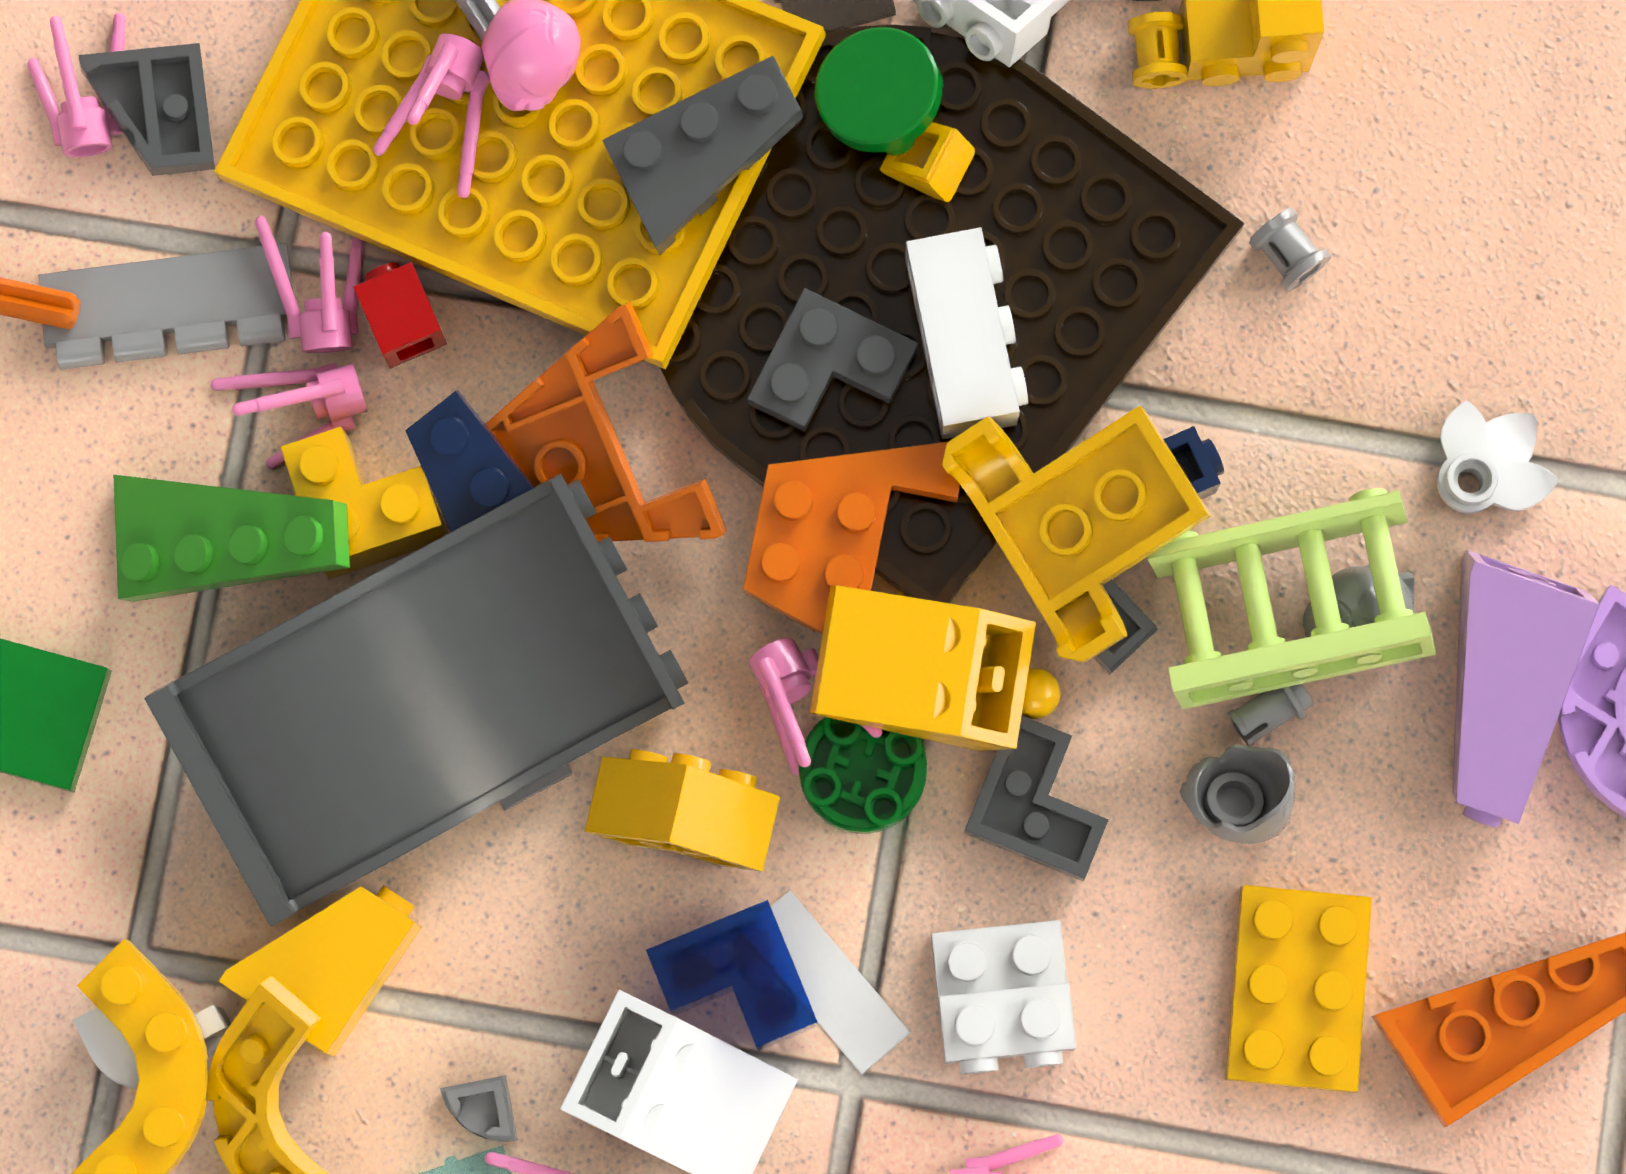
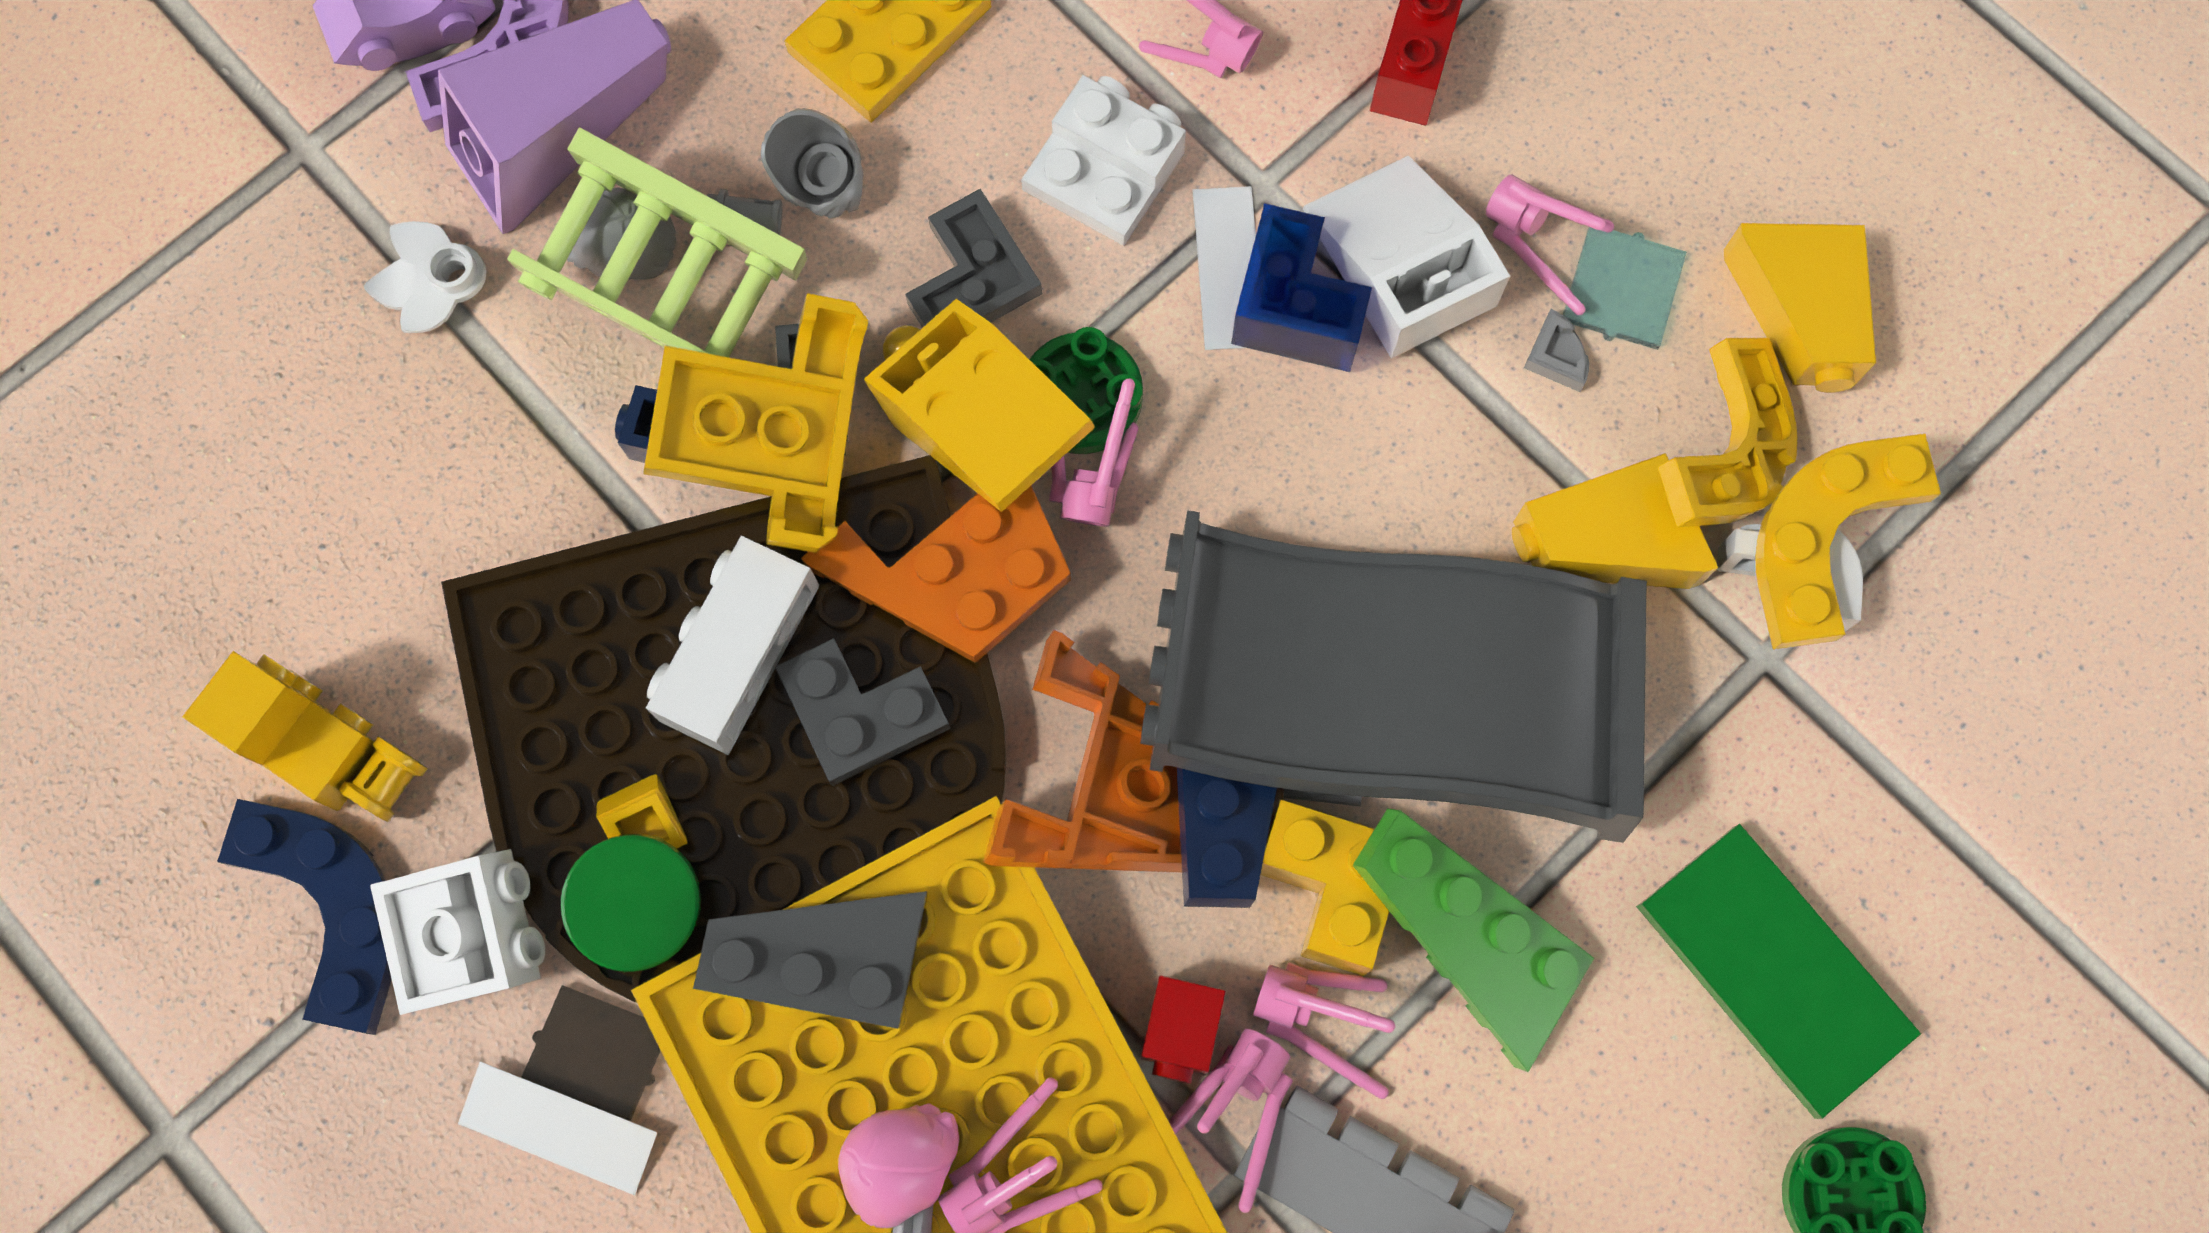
camera: 145 degrees left, 5 degrees down
yellow brick [584,749,780,872] -> none
light grey bush [1249,207,1331,292] -> none

